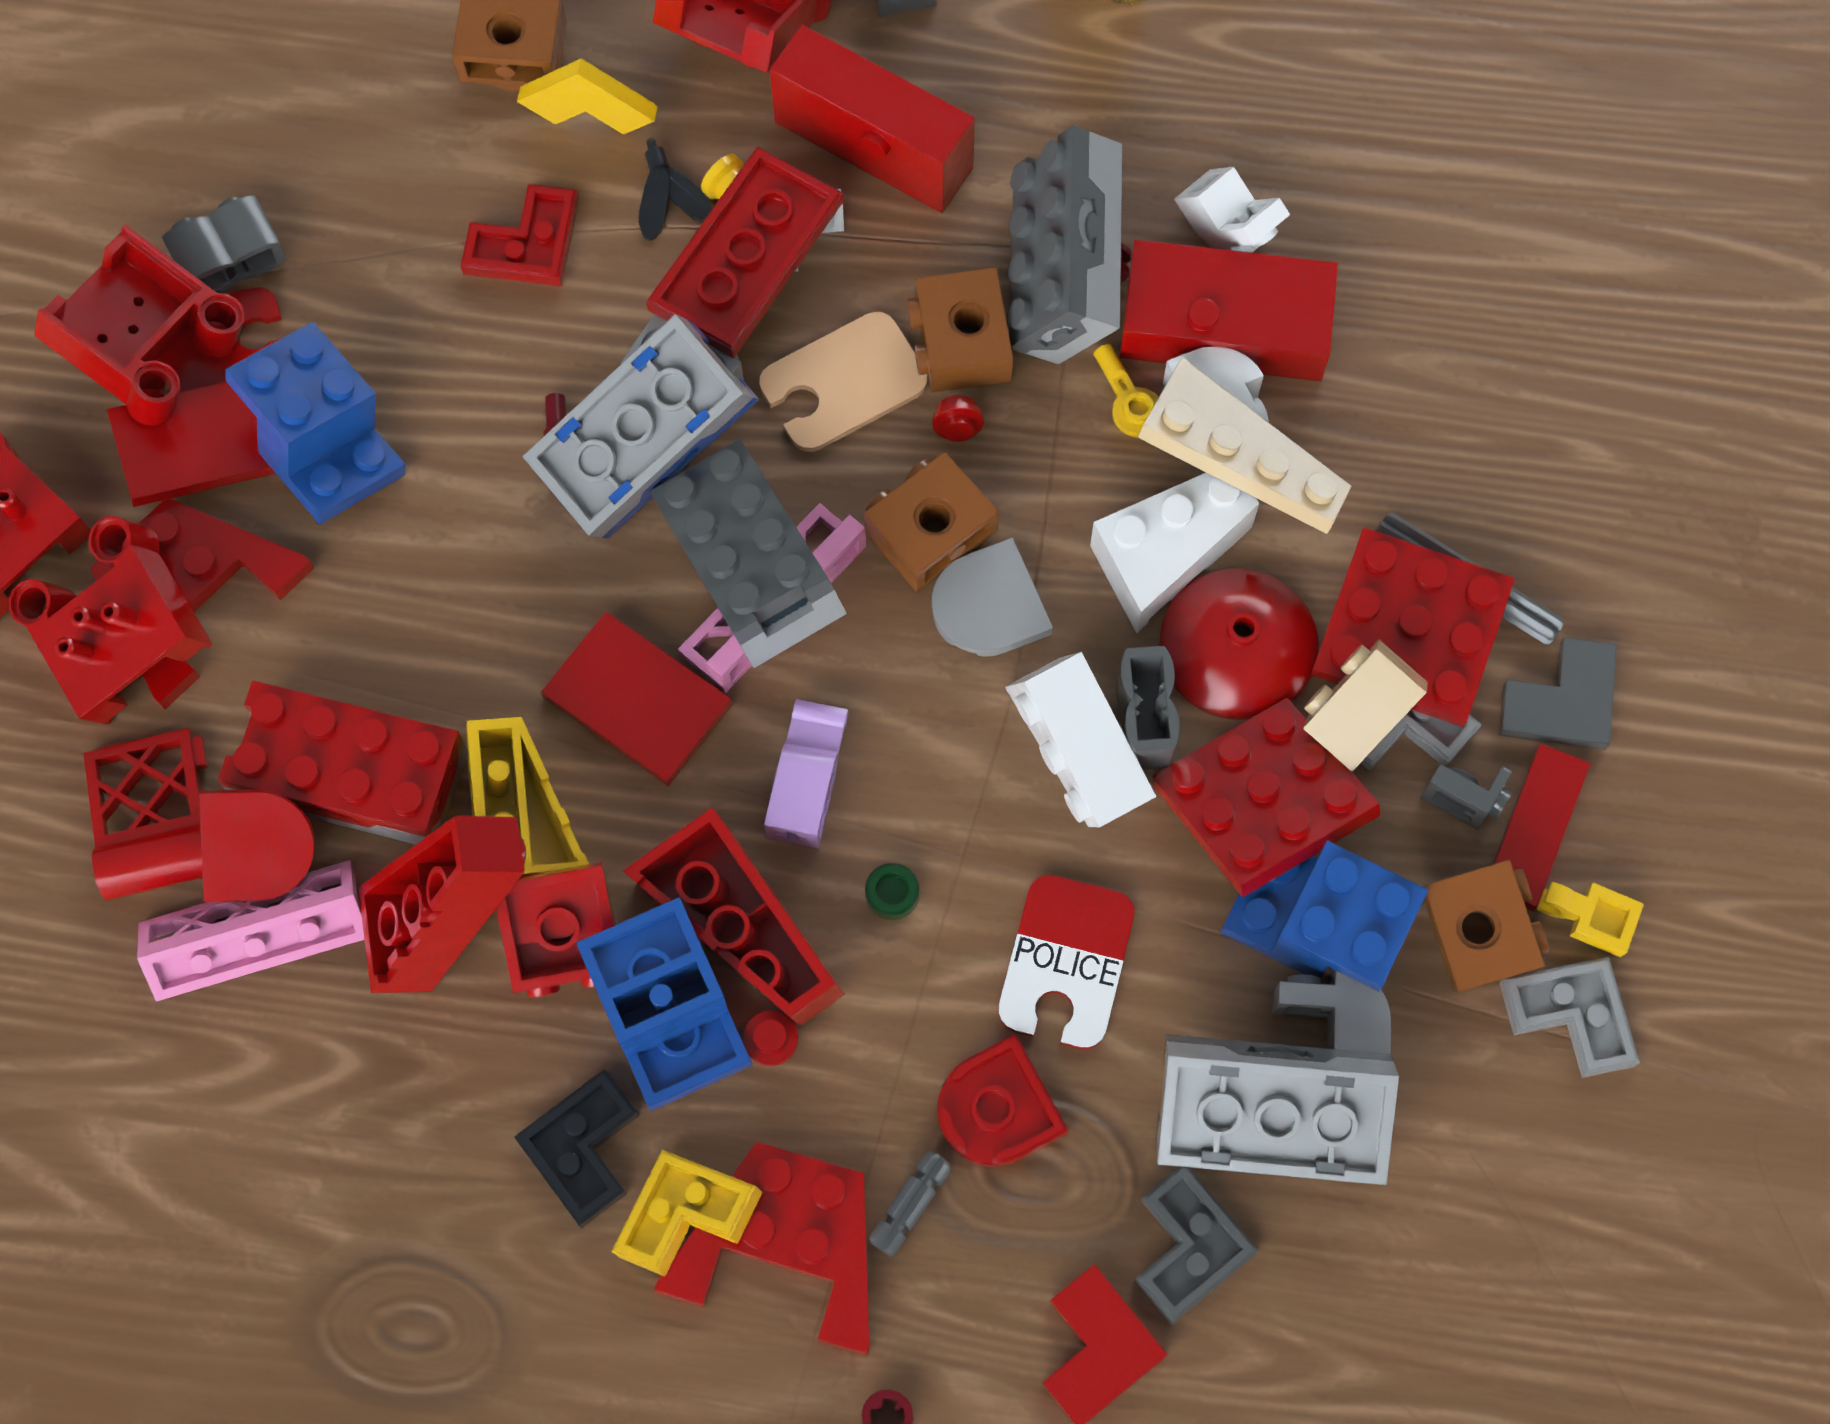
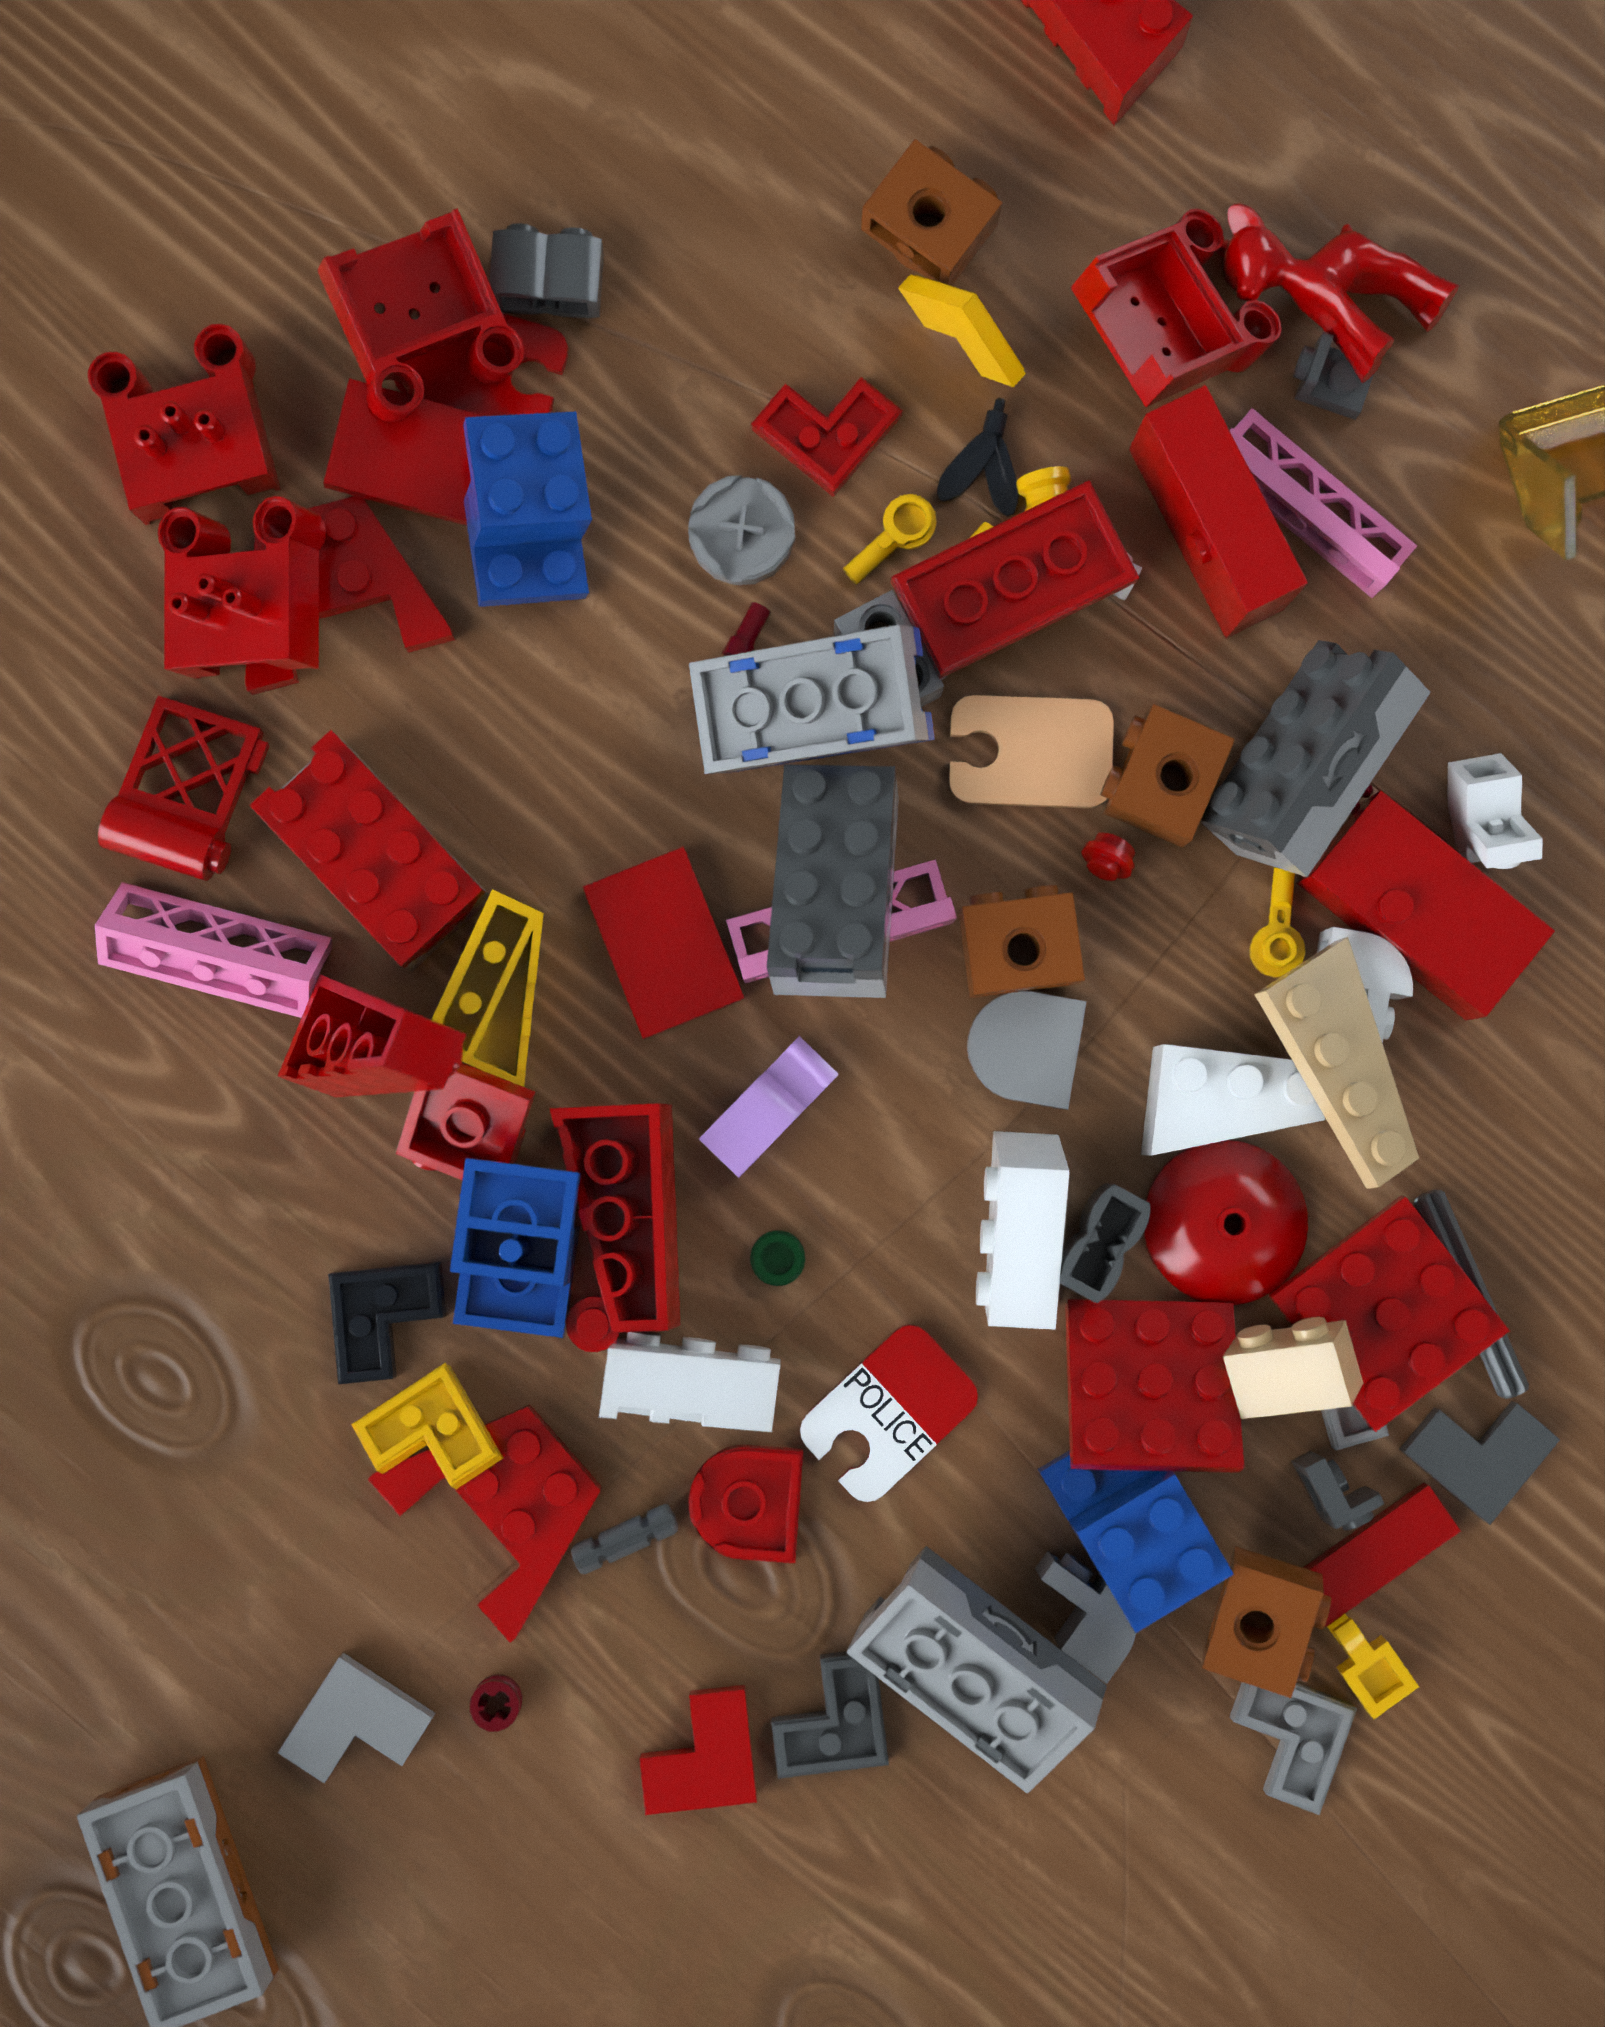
camera: 30 degrees right, 15 degrees up
red tile [199,789,316,902] -> none
none -> white wedge [599,1331,781,1432]
none -> light grey tile [688,475,795,585]
none -> yellow plate [843,494,937,585]
none -> bright pink fence [1230,408,1417,598]

